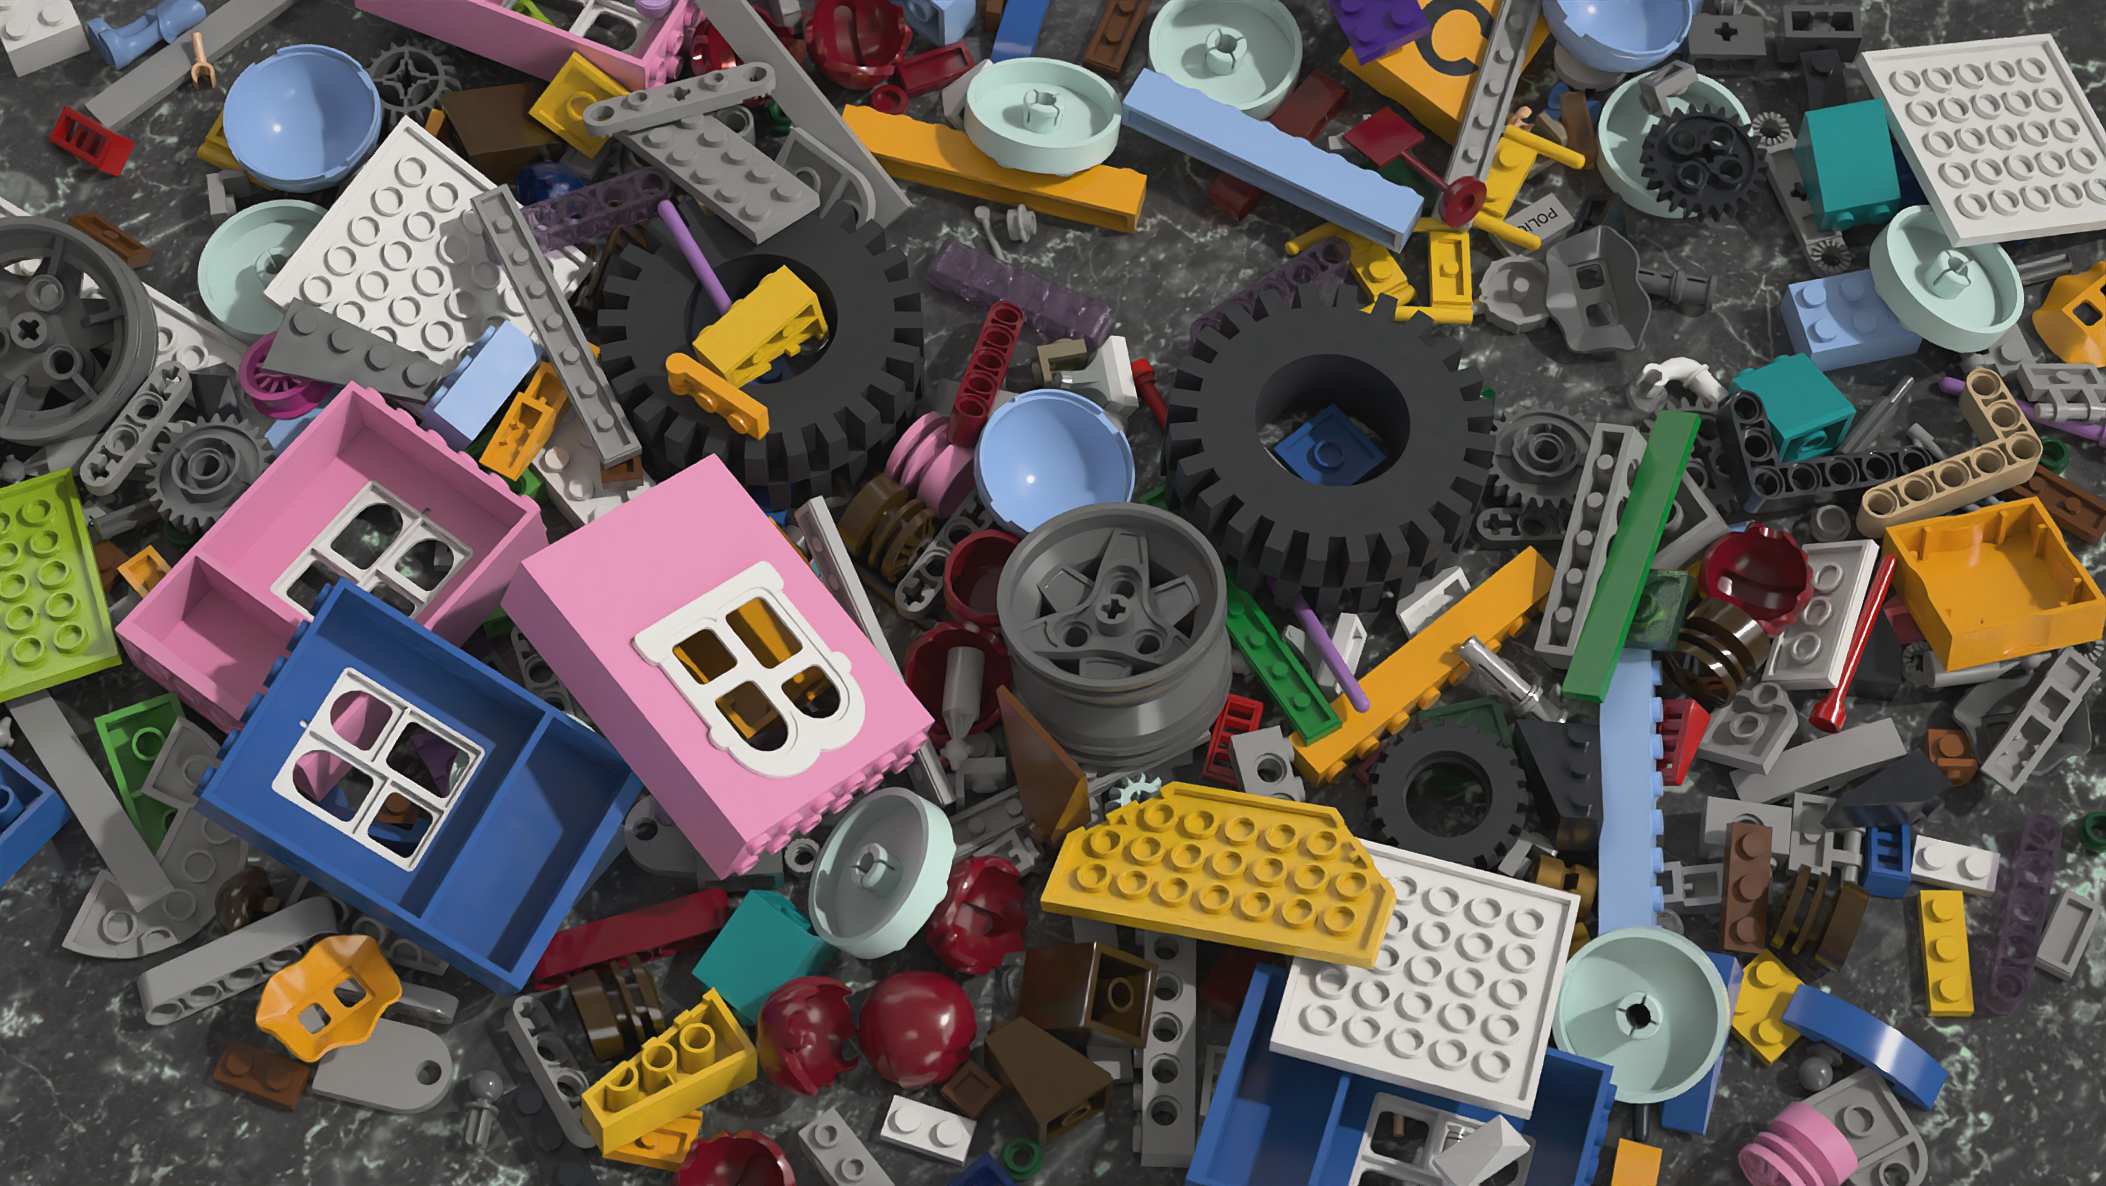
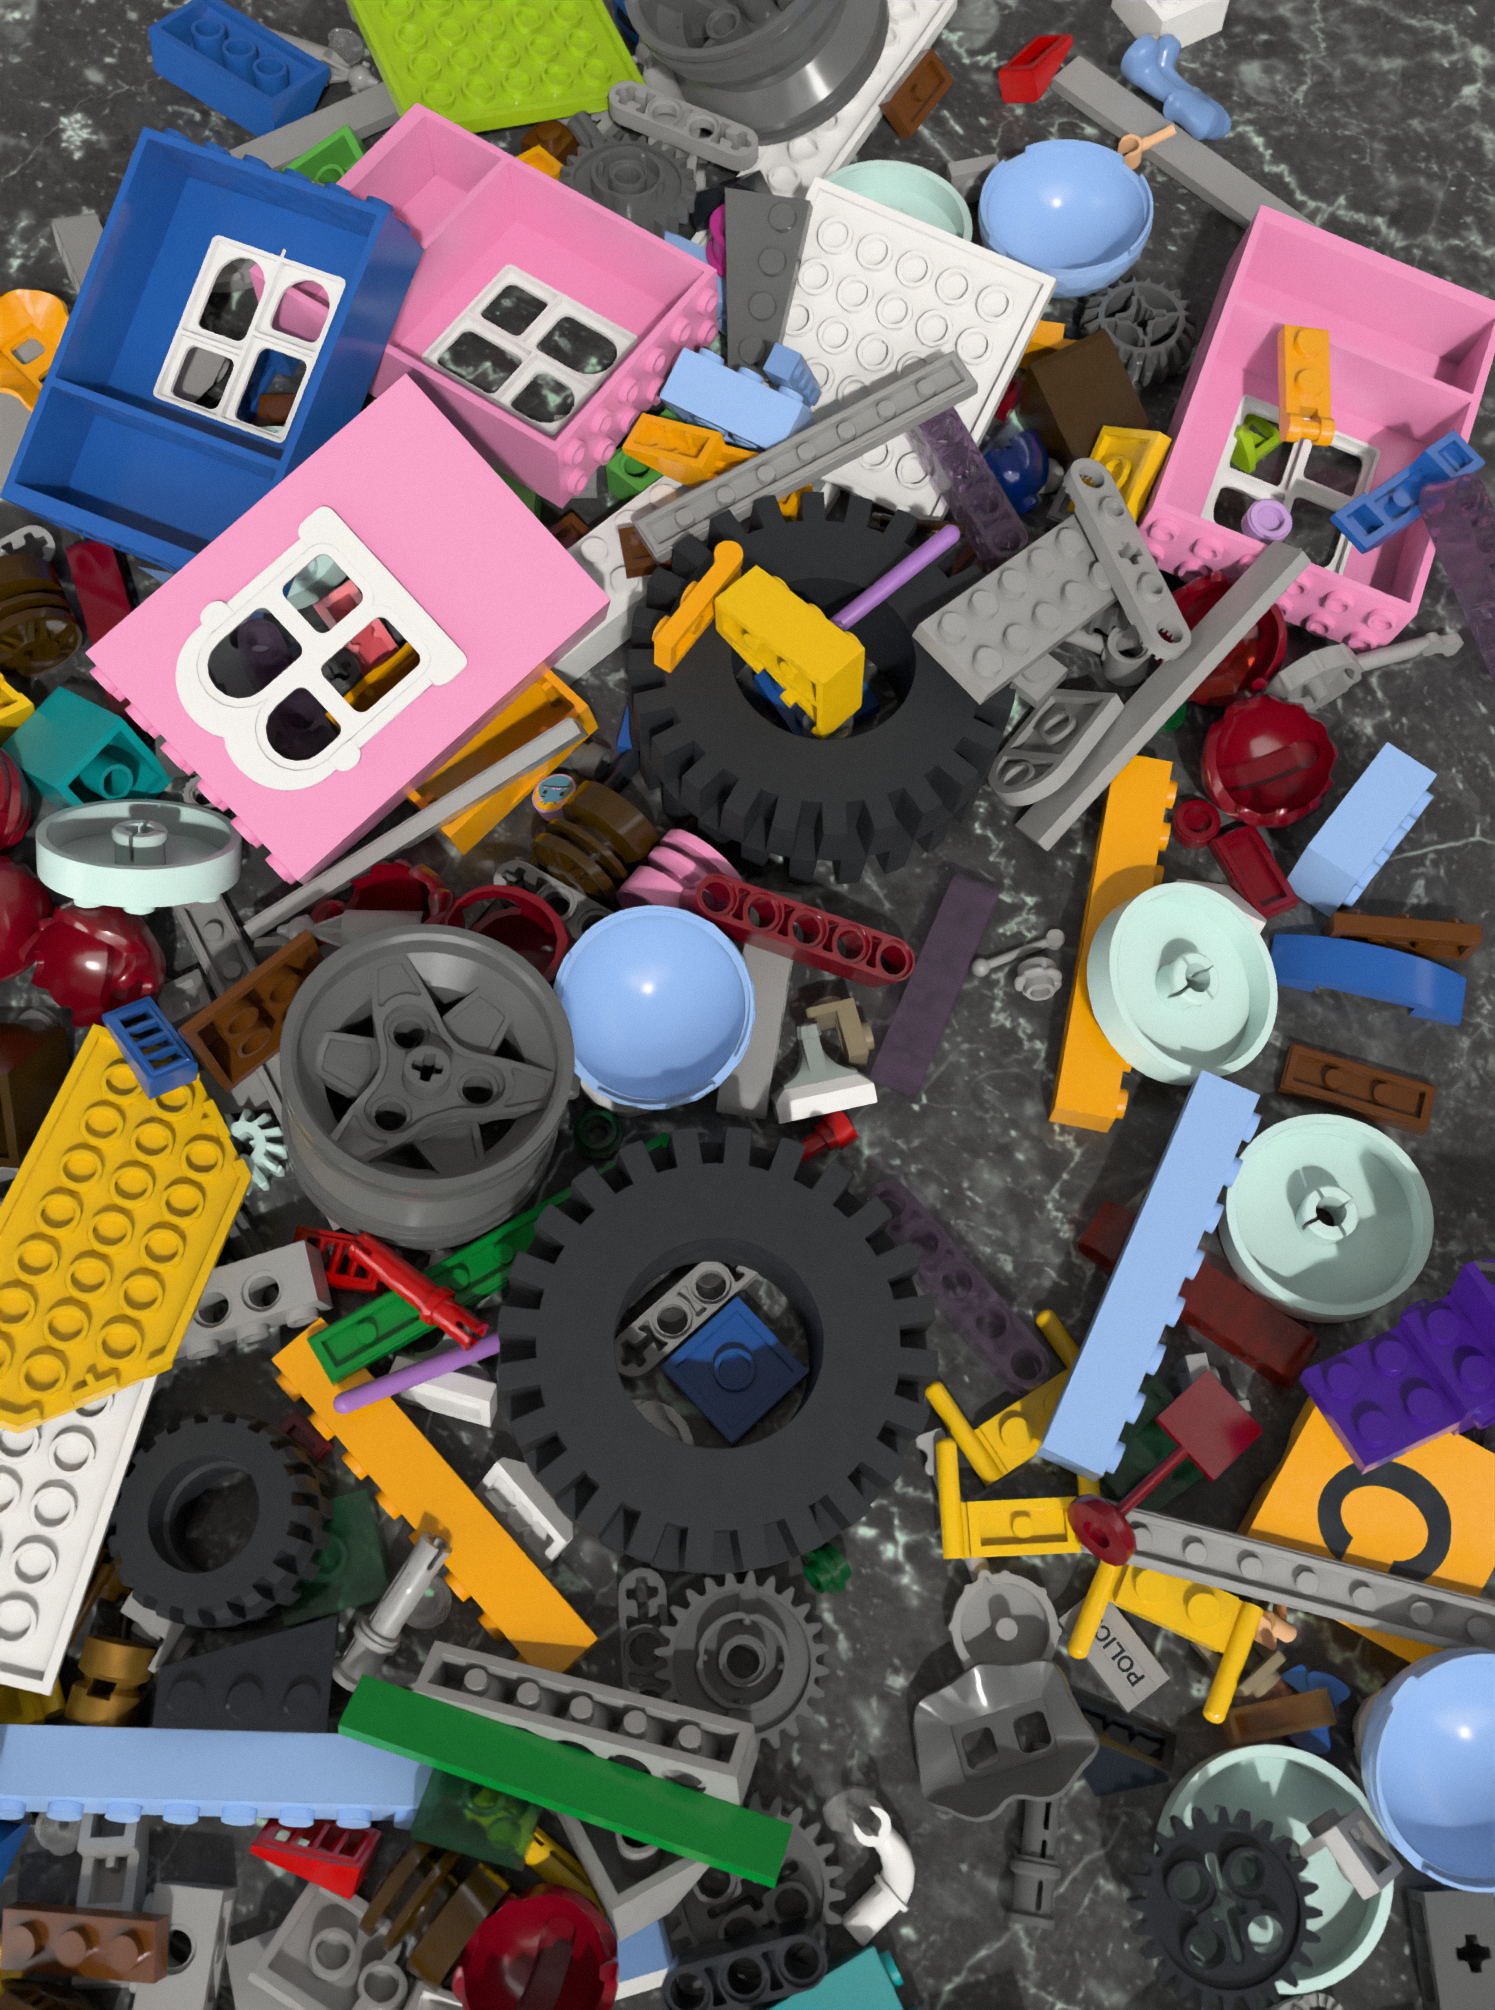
camera: 90 degrees right, 5 degrees up
none -> blue slope [102,996,198,1100]
none -> red pin [348,1231,489,1351]
none -> medium blue piece [763,342,821,408]

